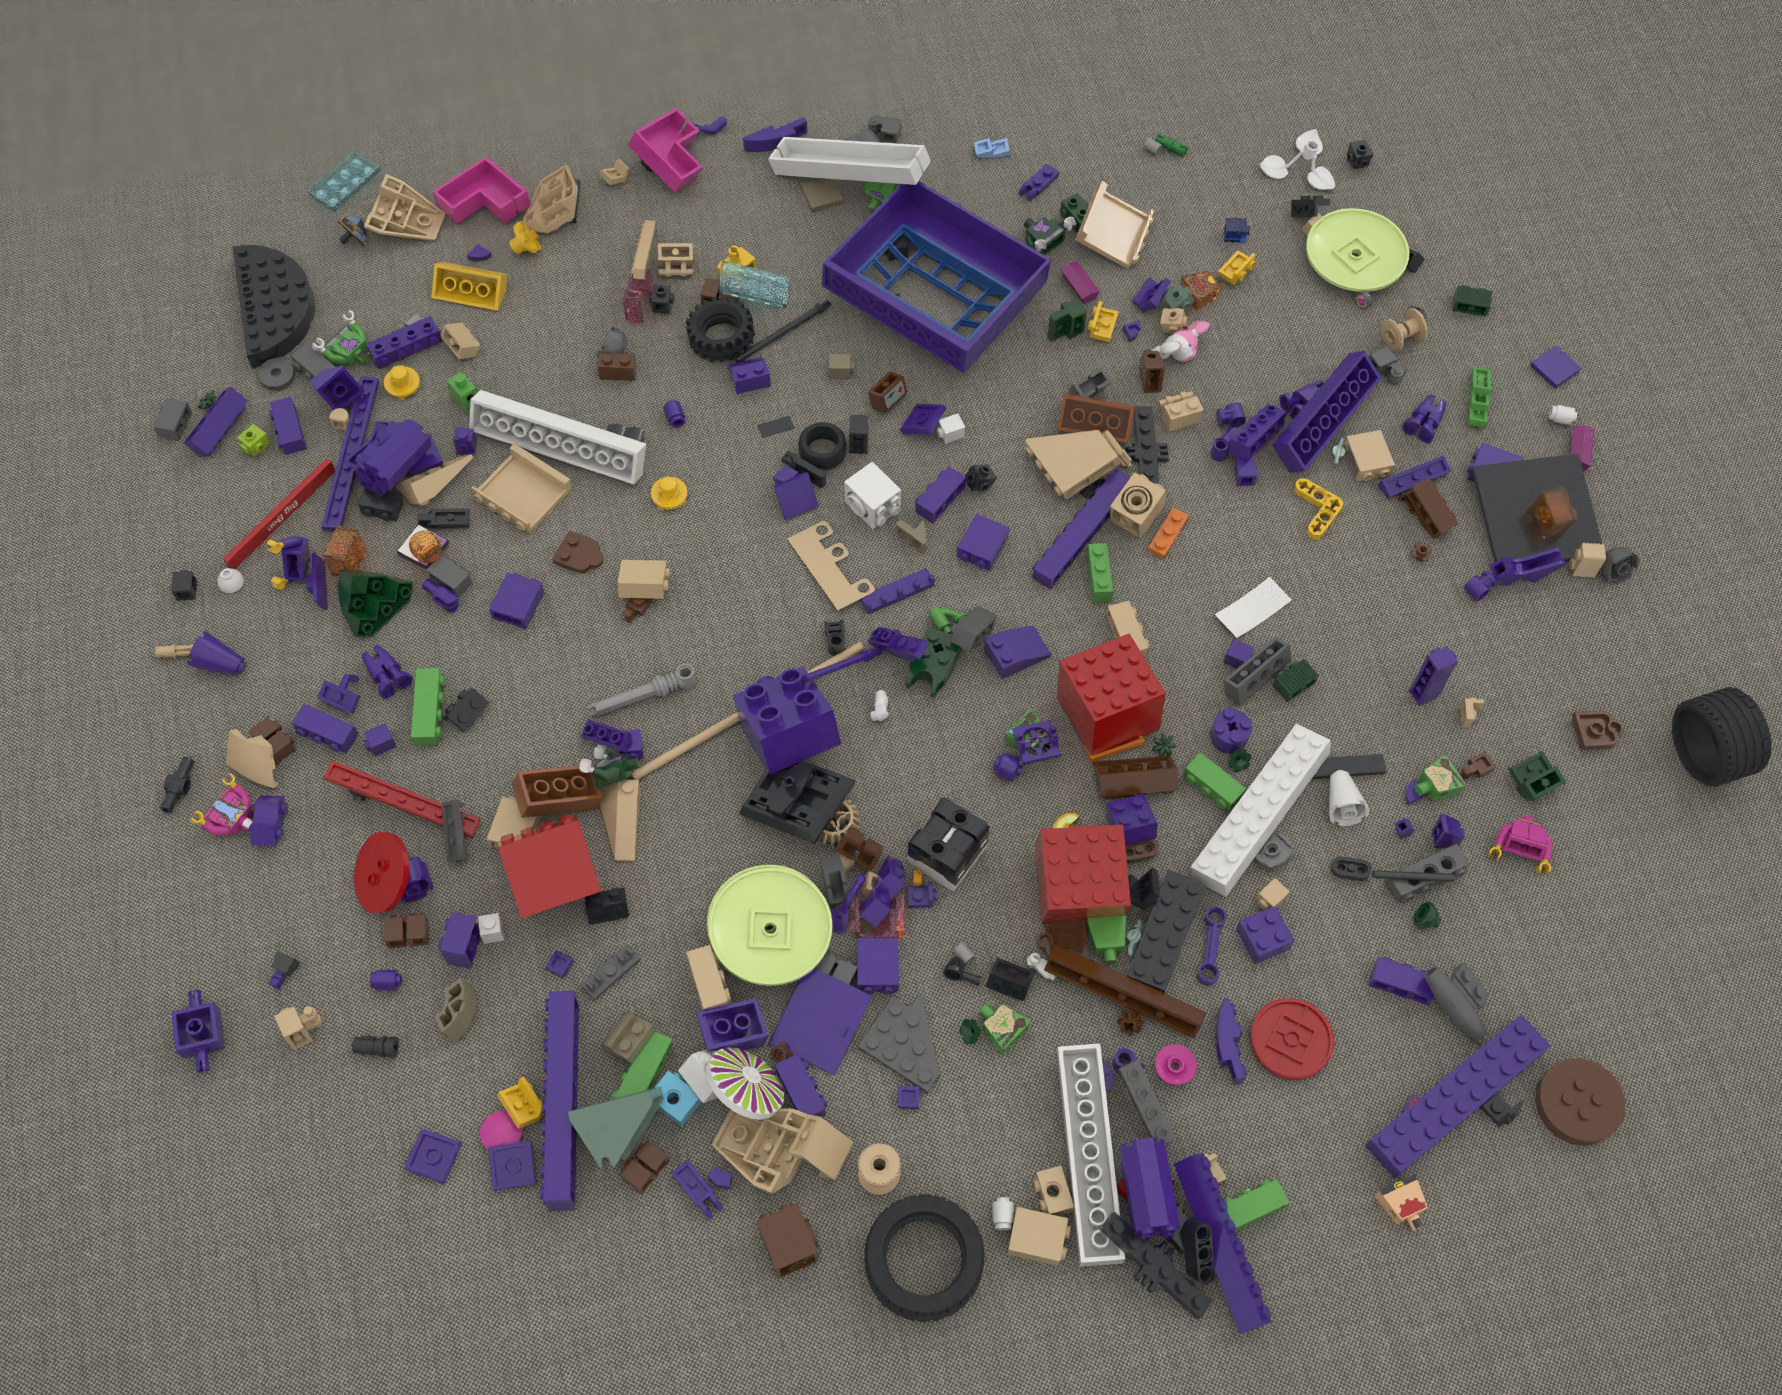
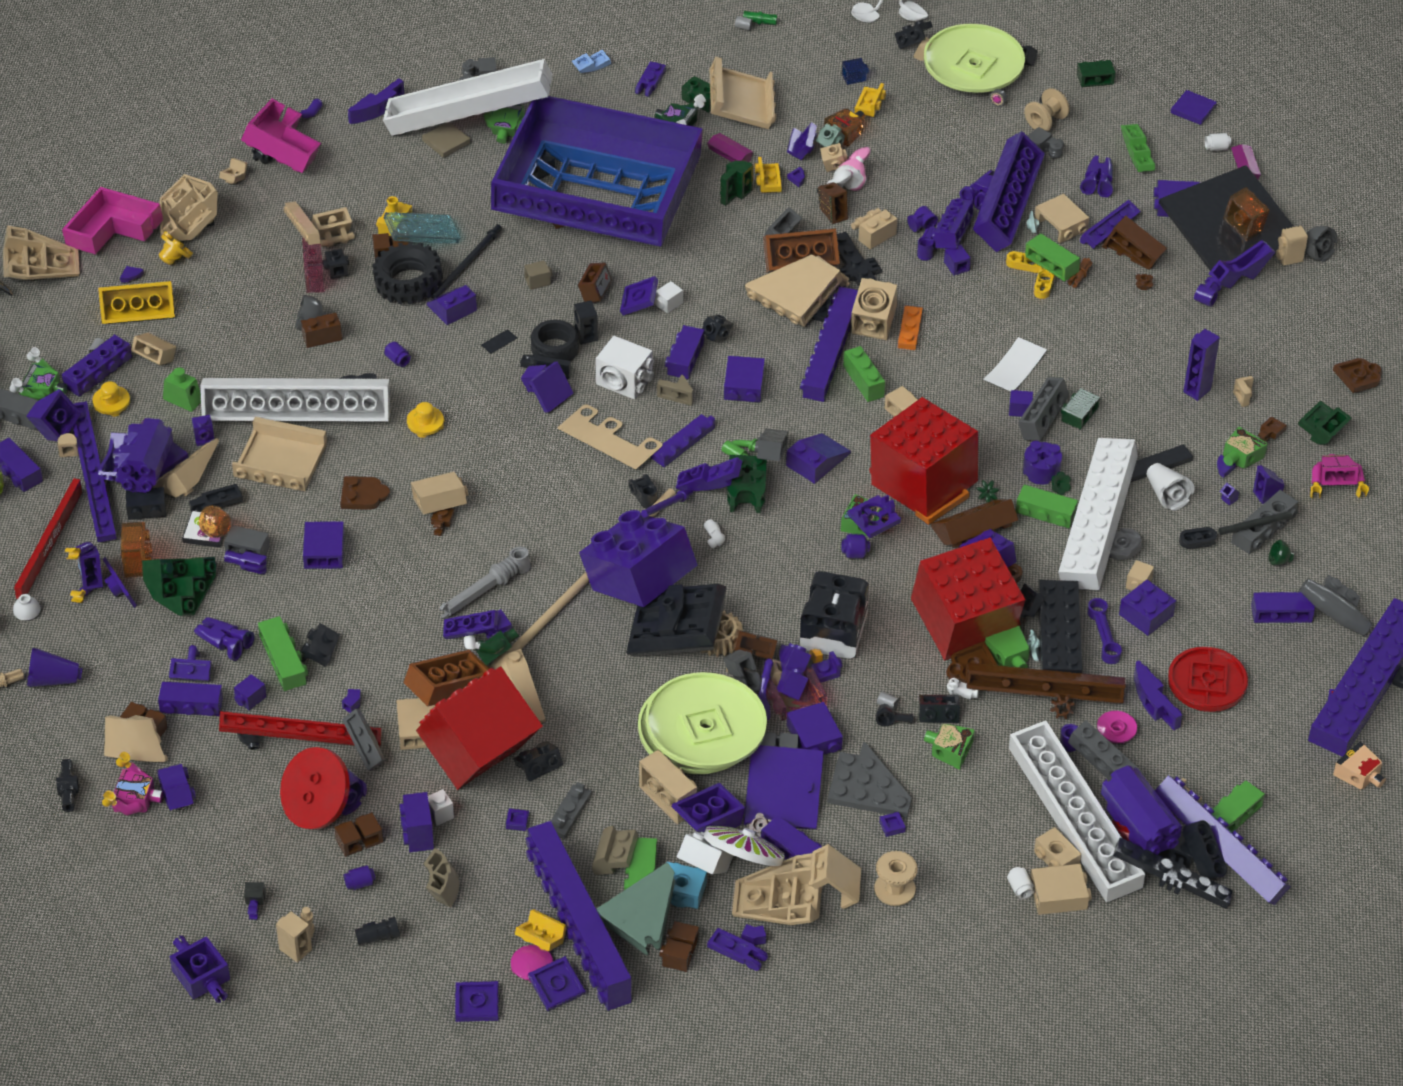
camera: 20 degrees left, 15 degrees down
reddish brown brick [757,1203,818,1279] -> none
black tyre [864,1194,985,1322] -> none
dark green plant [960,1019,981,1044] -> none
none -> dark purple piece [342,689,361,713]
none -> bright green brick [1025,233,1080,282]
none -> dark orange axle [1067,258,1093,288]

